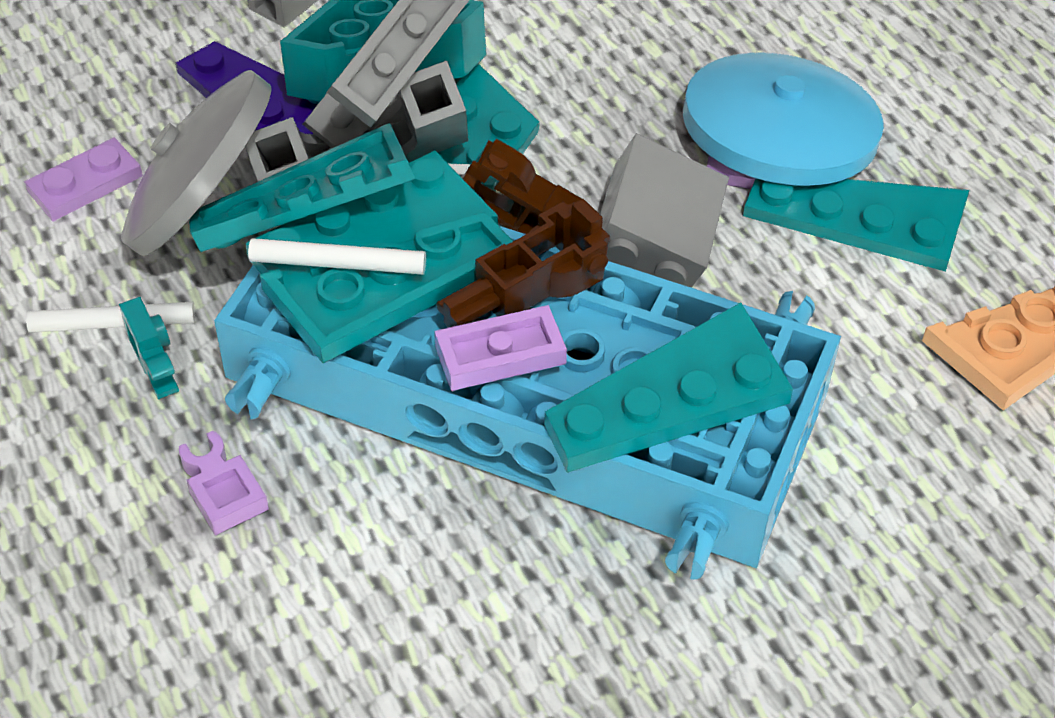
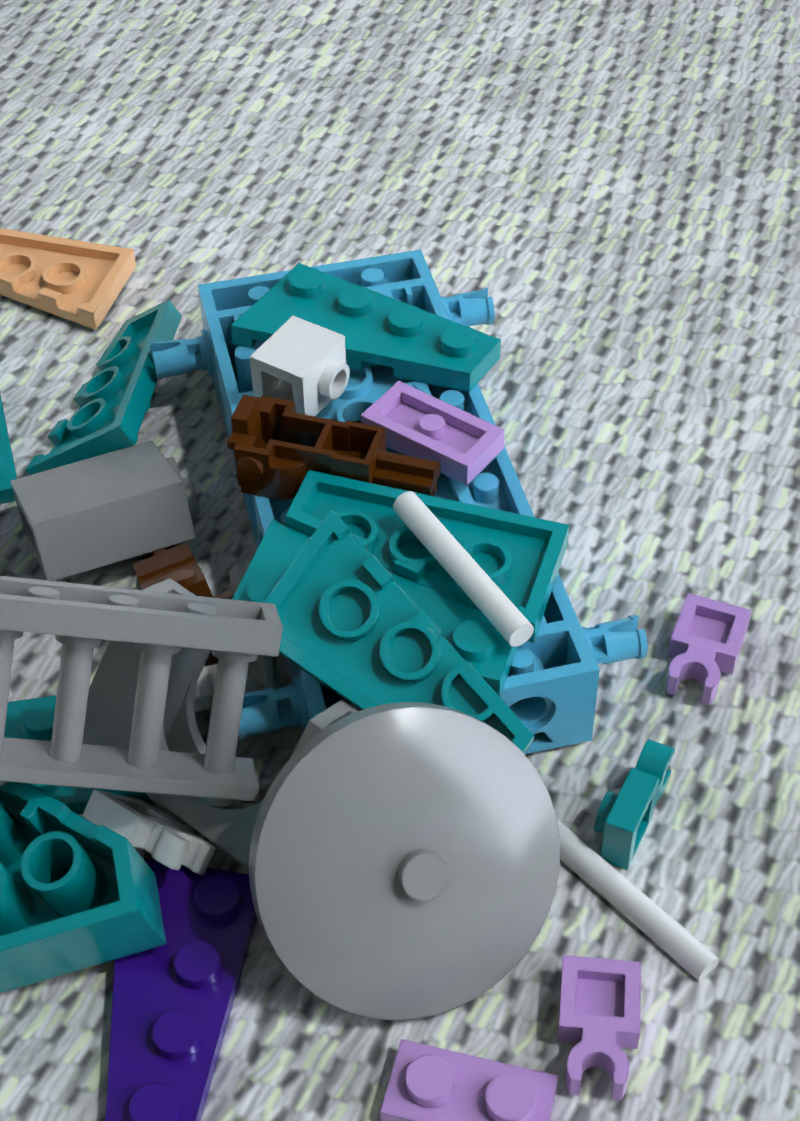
camera: 125 degrees left, 5 degrees down
none -> teal wing [25,300,182,475]
none -> white brick [250,316,350,417]
none -> lavender plate [557,955,641,1100]

